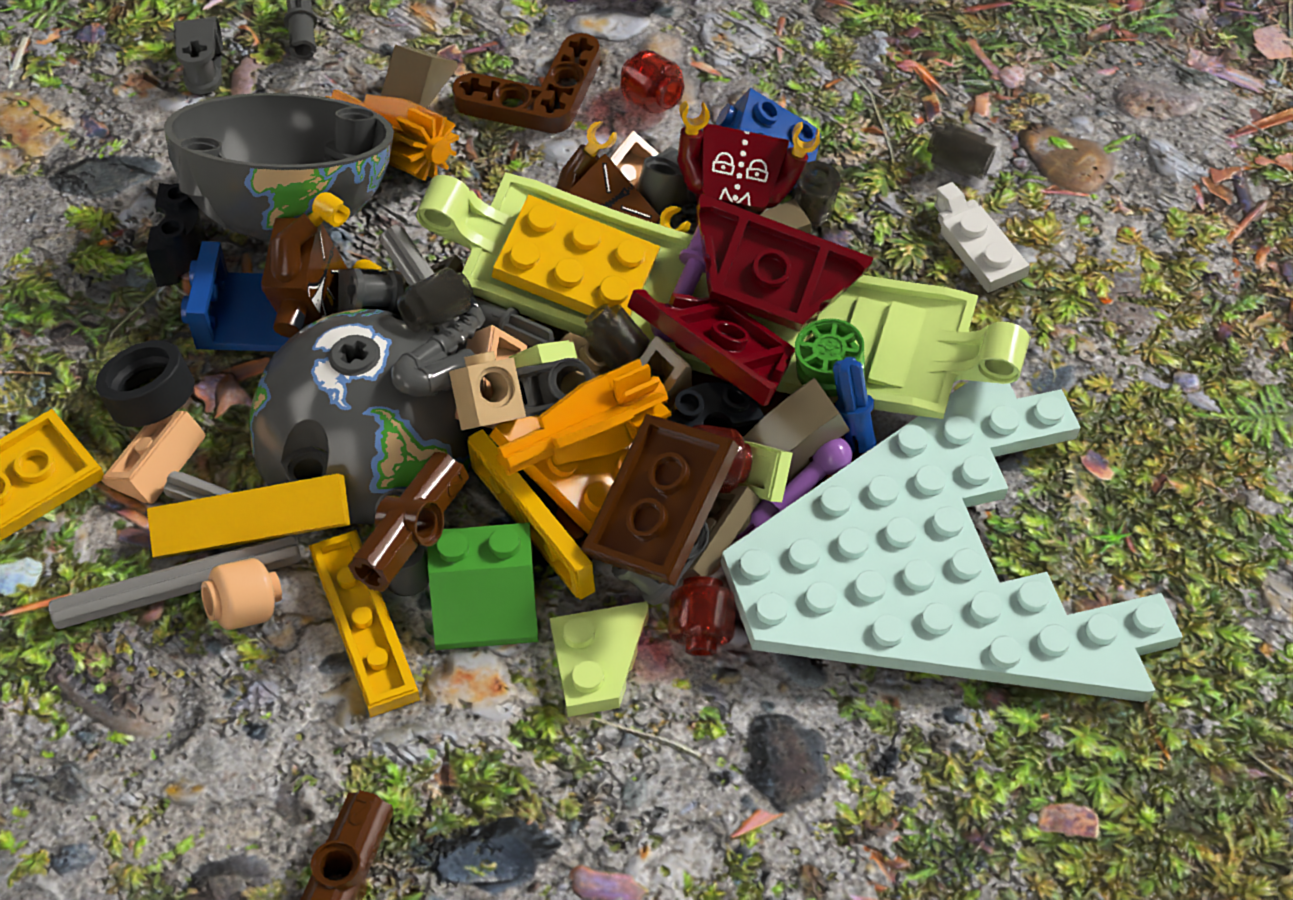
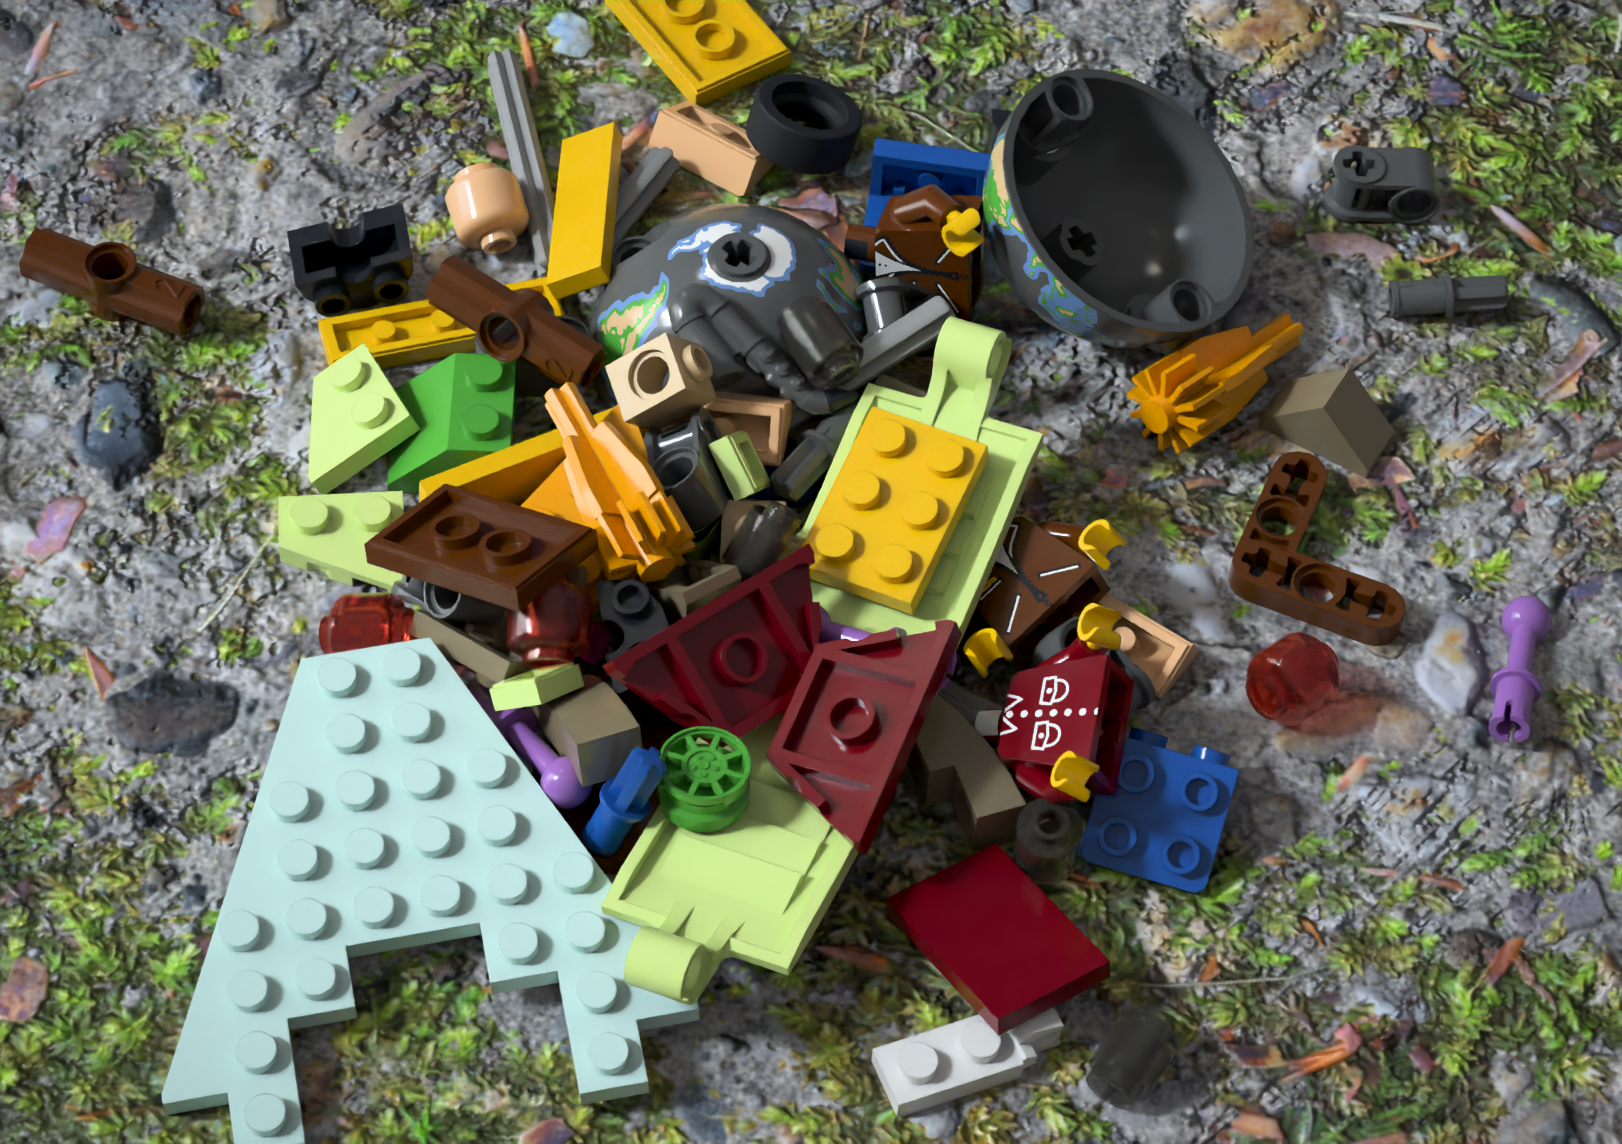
camera: 90 degrees right, 0 degrees up
none -> black cylinder [287,203,413,317]
none -> yellowish green wing [308,343,420,495]
none -> dark red tile [886,843,1110,1036]

